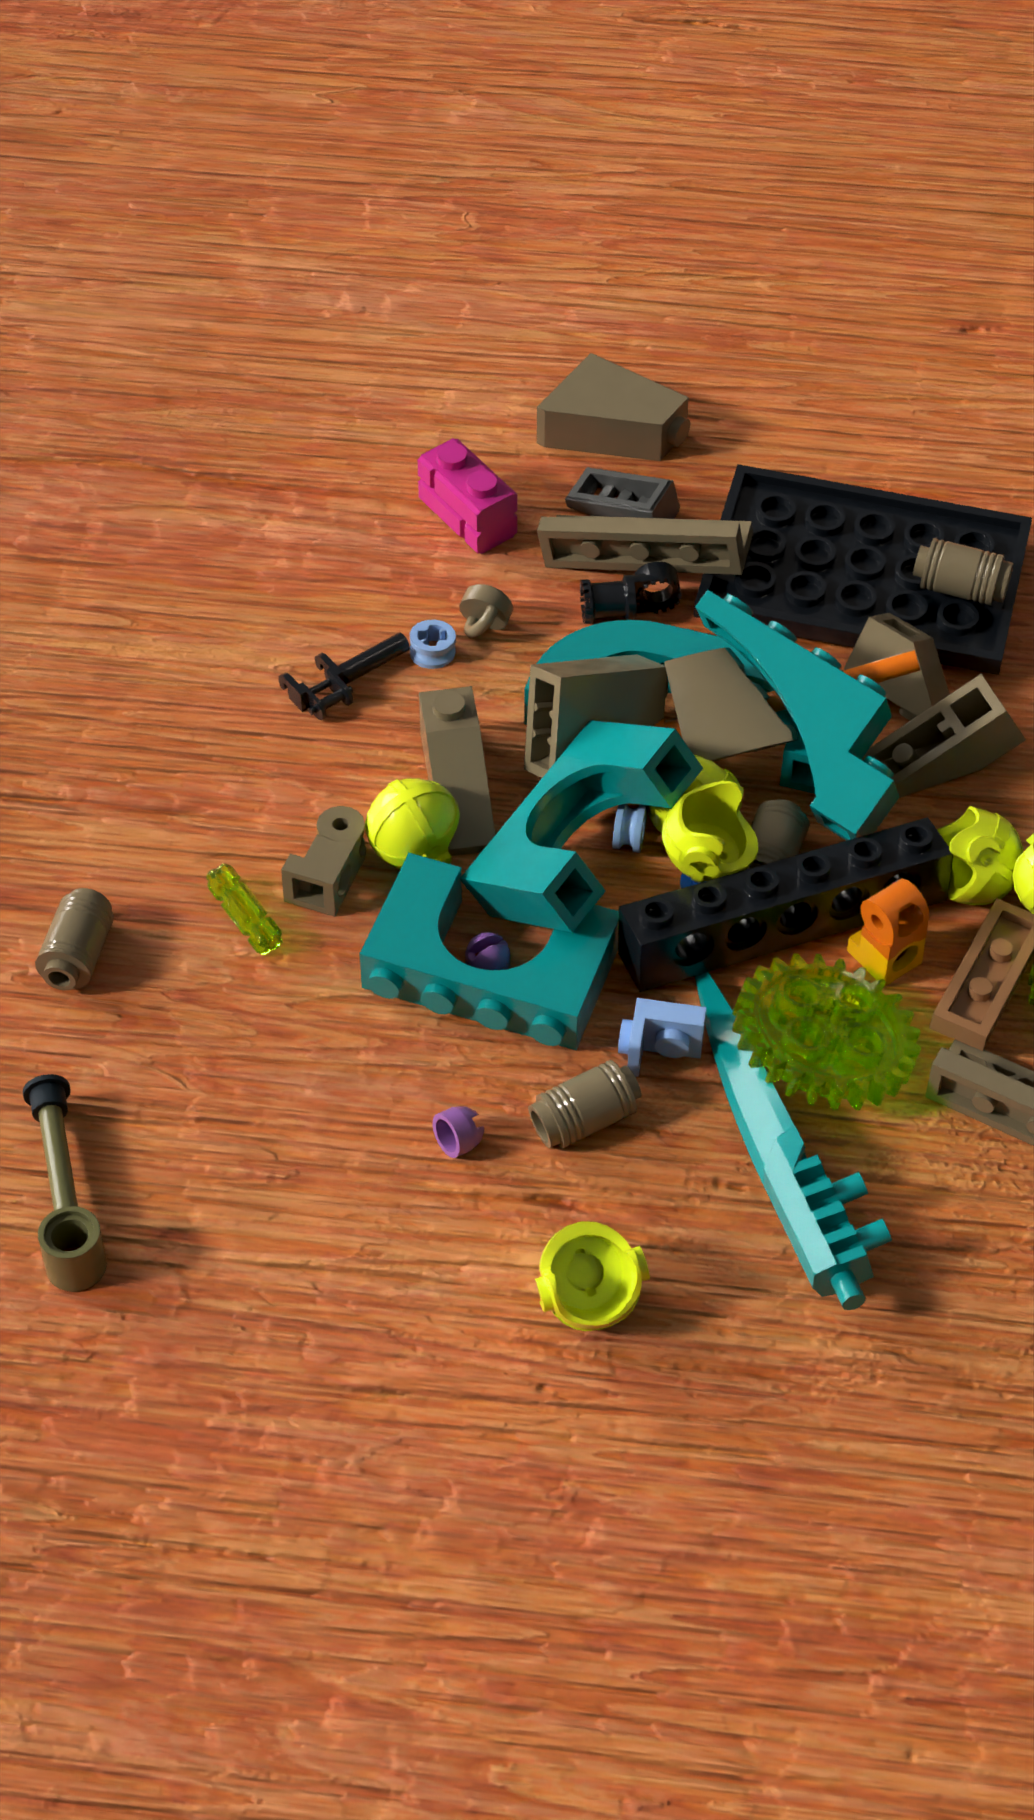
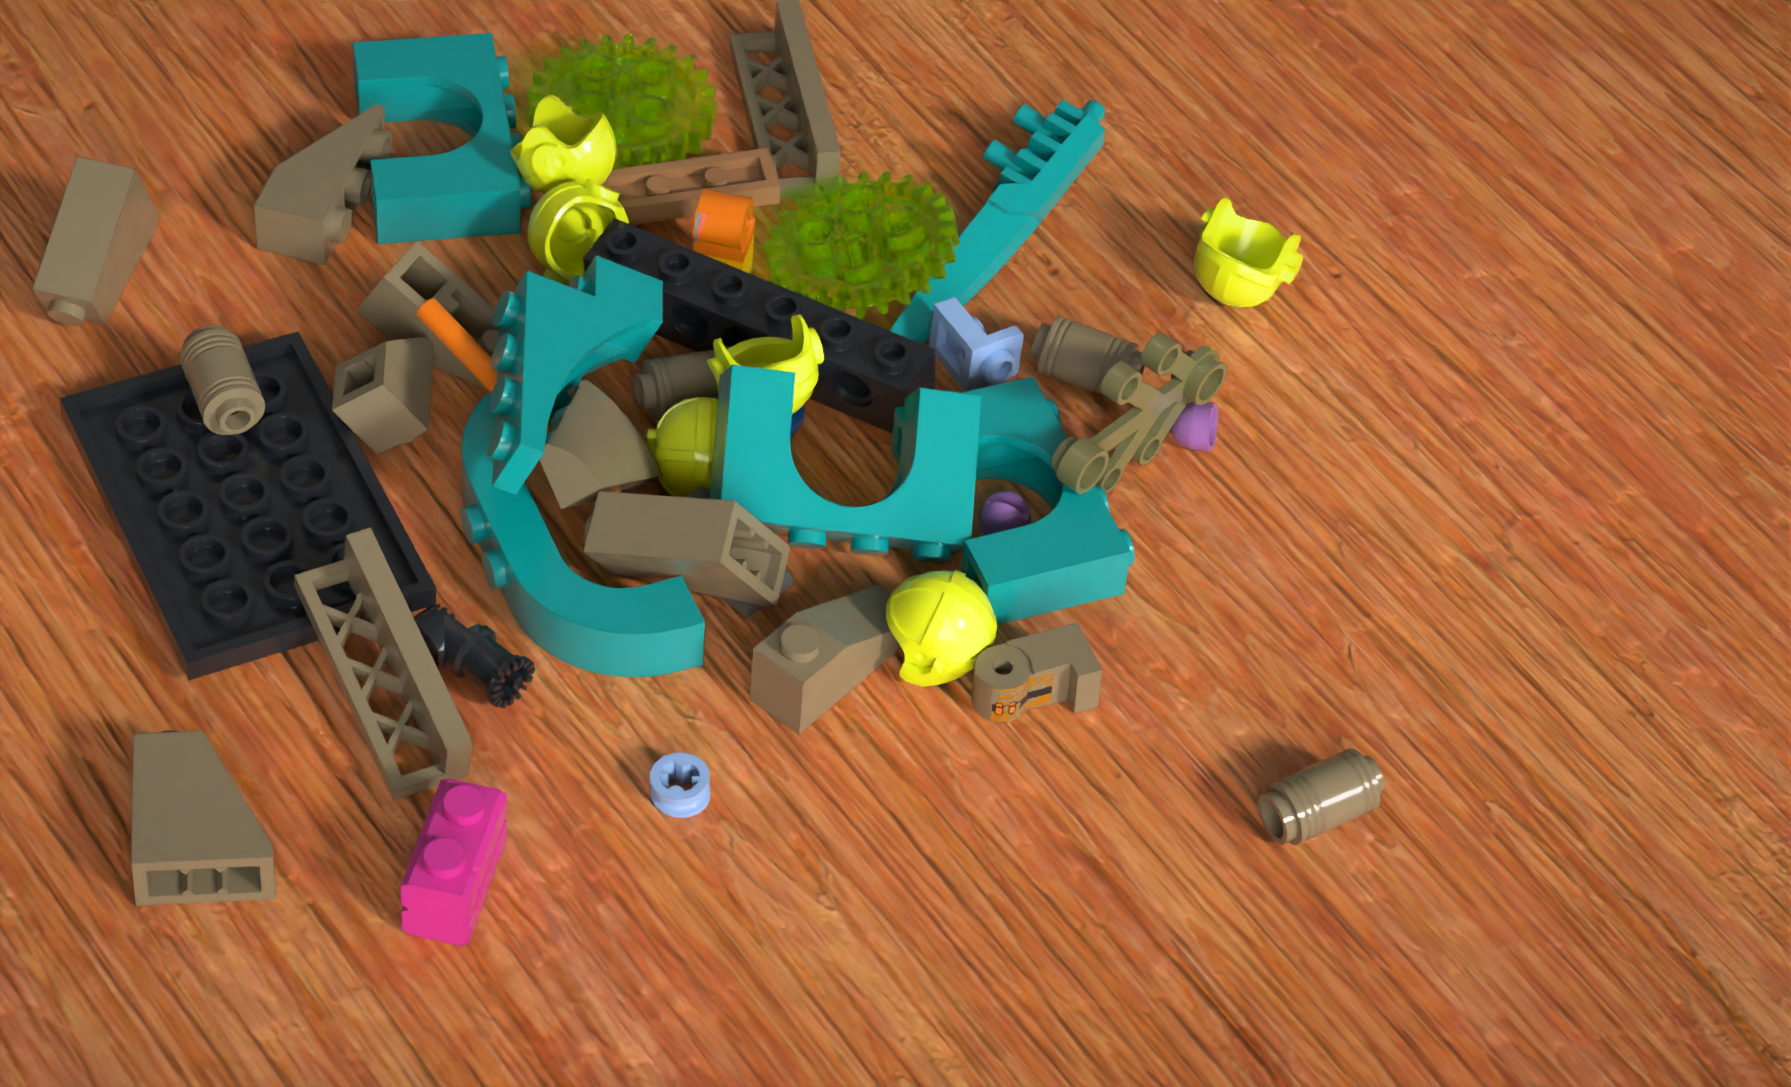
camera: 135 degrees left, 5 degrees down
olive piece [23,1074,107,1292] -> none
clear neon green axle [206,863,283,955] -> none
black piece [278,632,410,720] -> none
dark tan tile [459,584,513,638] -> none
dark grey slope [565,467,680,519] -> none
none -> olive plant [1051,332,1227,494]

